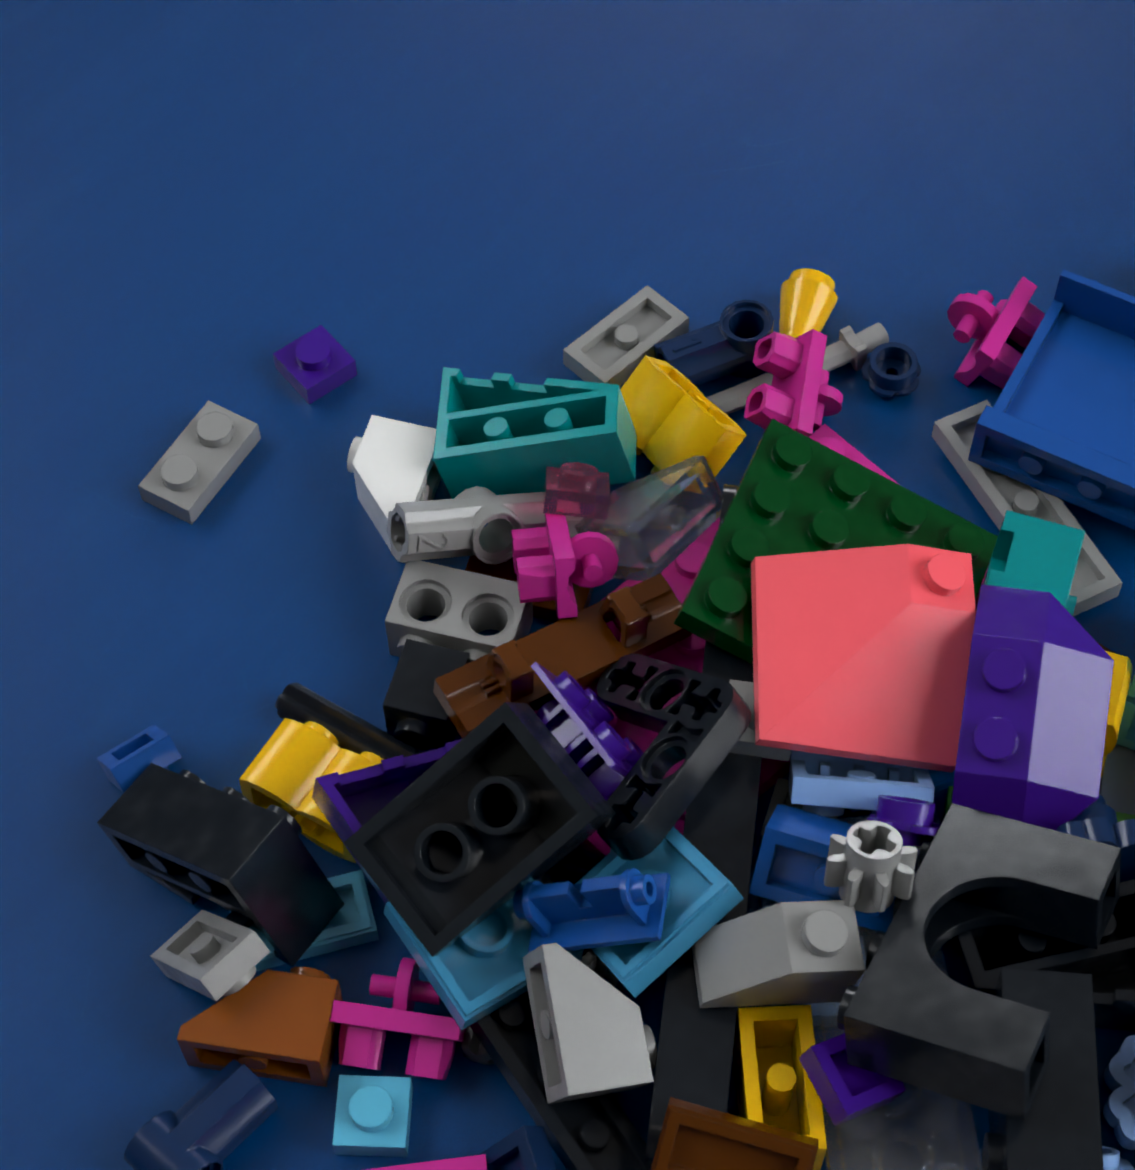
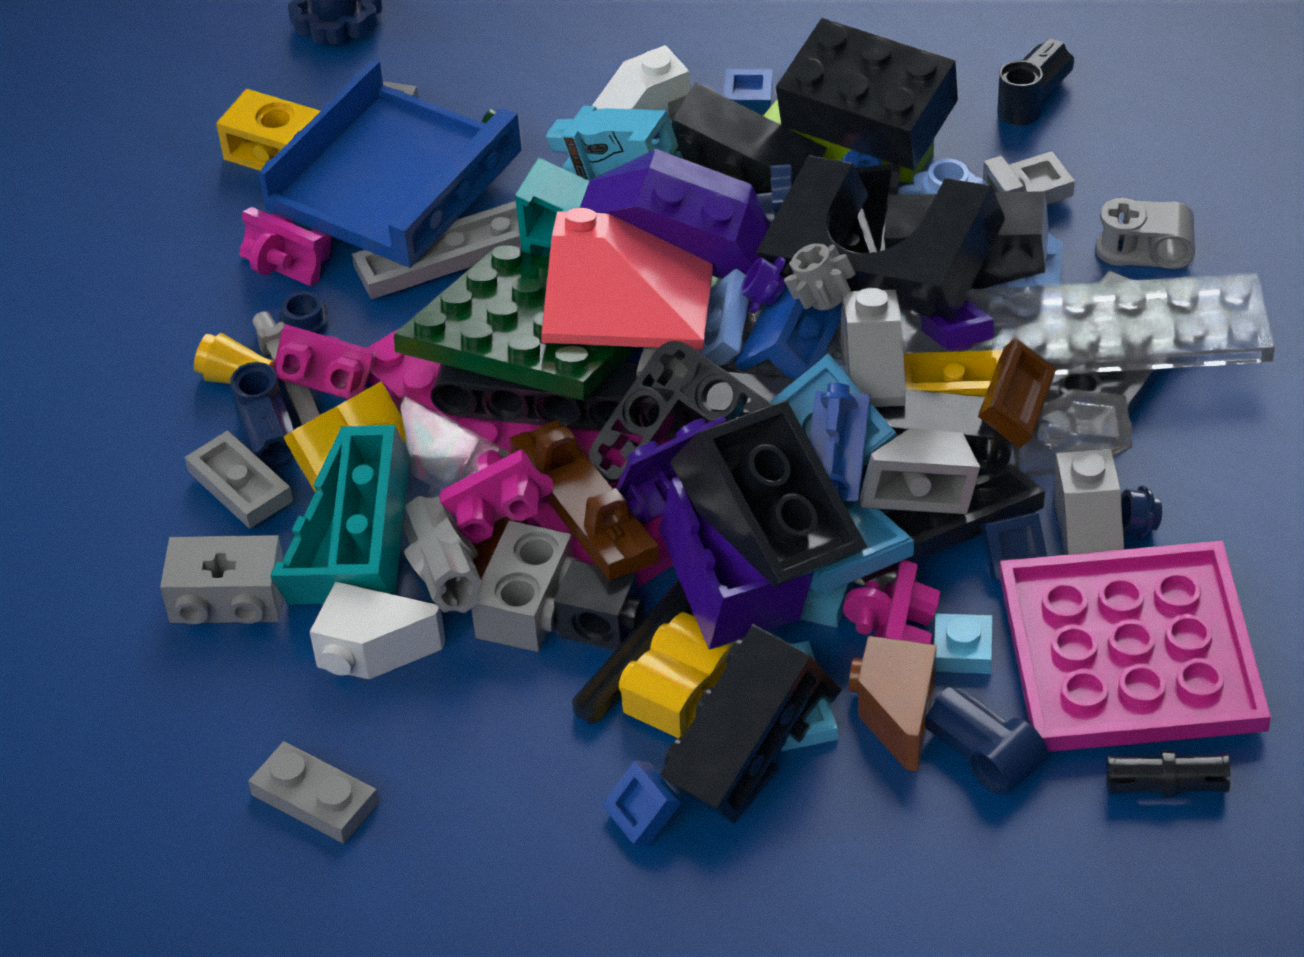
camera: 85 degrees left, 10 degrees down
light grey plate [150,910,271,1001] -> none
dark purple plate [273,325,357,405] -> none
clear pink plate [543,462,610,520] -> none
none -> light grey brick [160,535,284,624]

